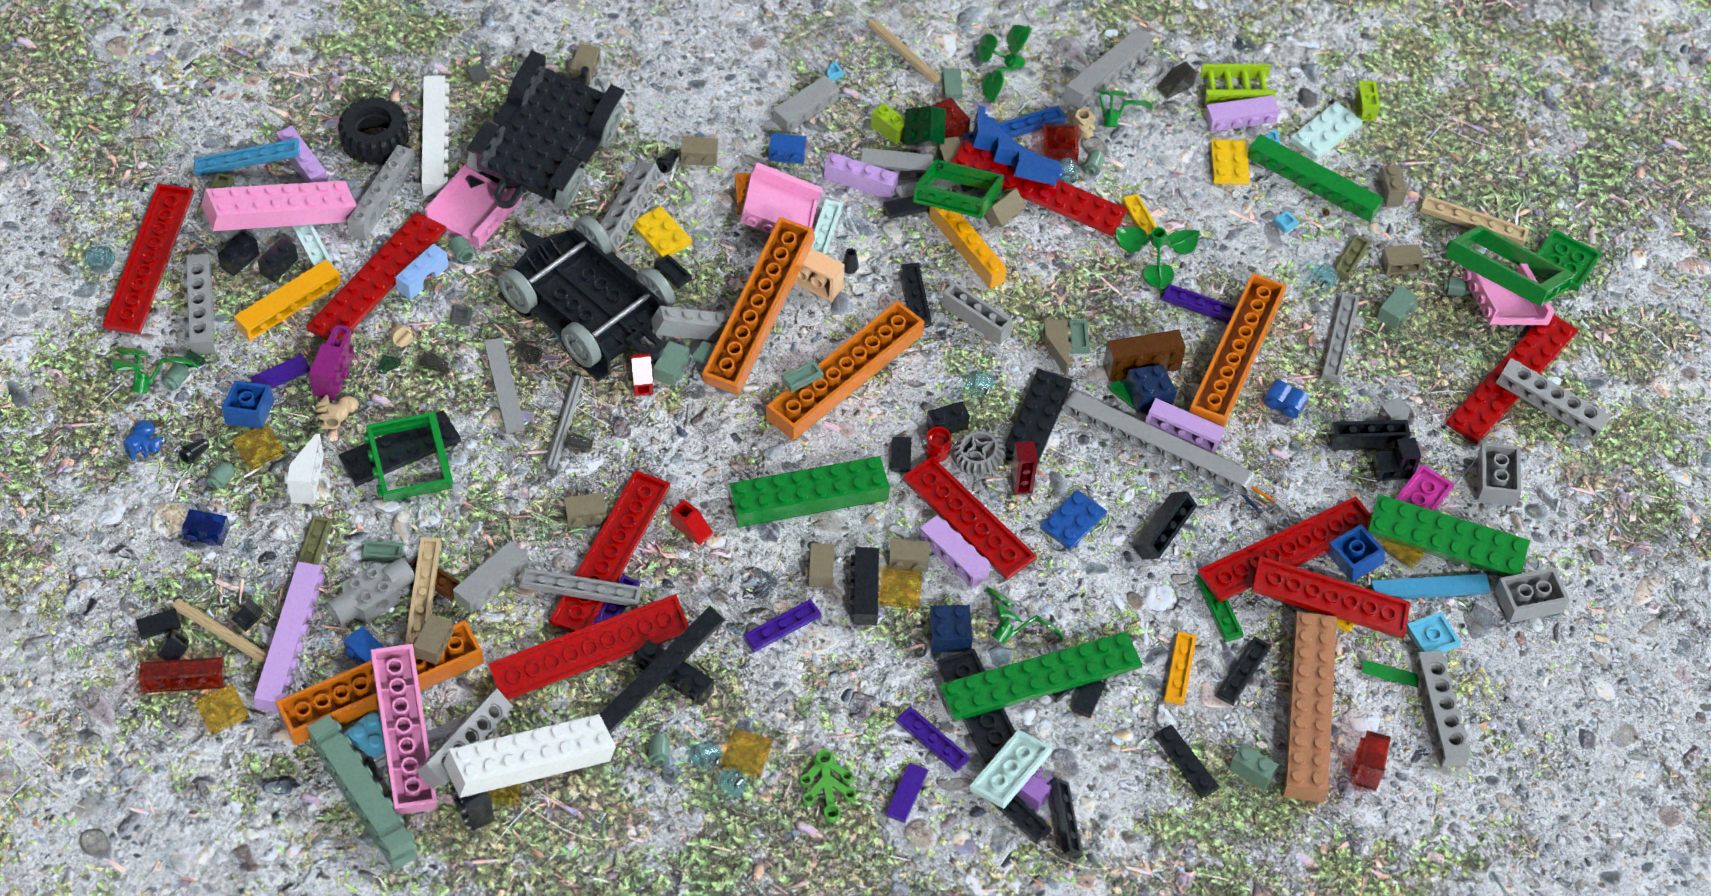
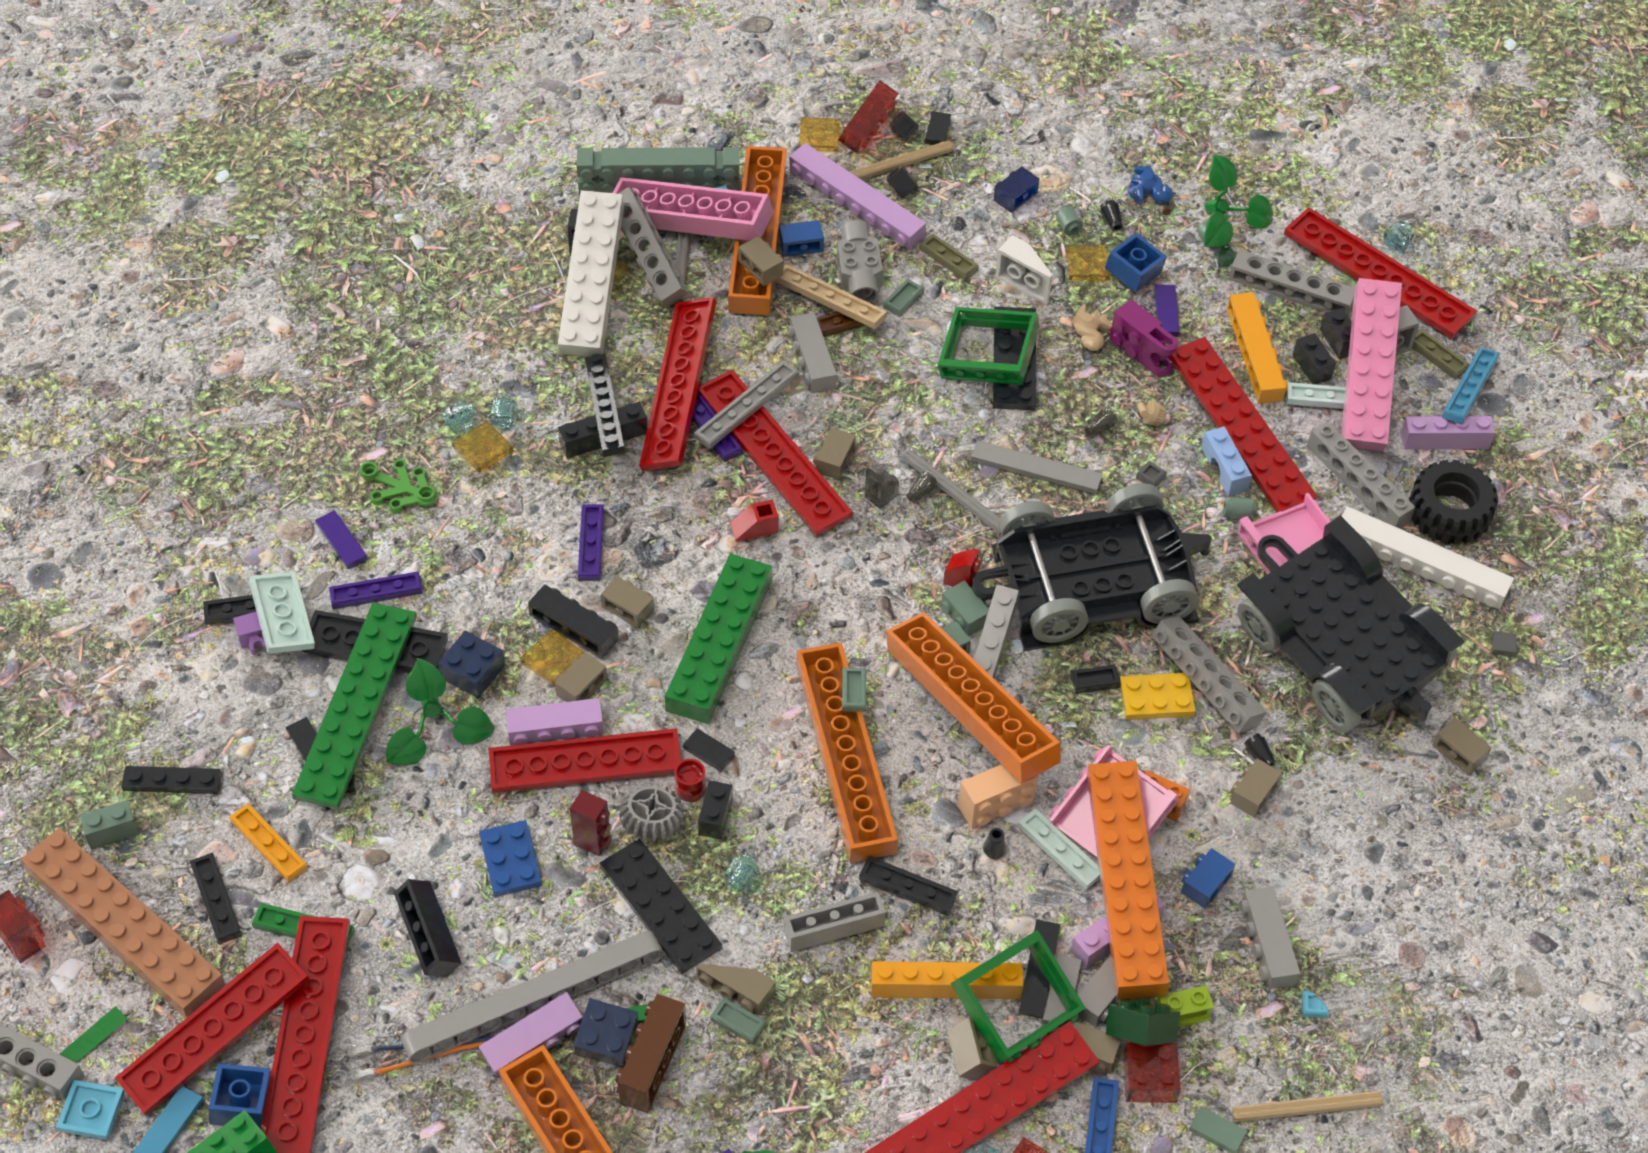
camera: 125 degrees right, 0 degrees up
clear green tile [377,355,402,374] -> none
clear smoke cone [514,341,542,364] -> none
sand green brick [649,734,670,766] -> none
blue arch [973,105,1063,186] -> none
black plate [1050,777,1083,860] -> none
none -> clear smoke slope [864,468,899,509]
none -> orange brick [1087,761,1169,1000]

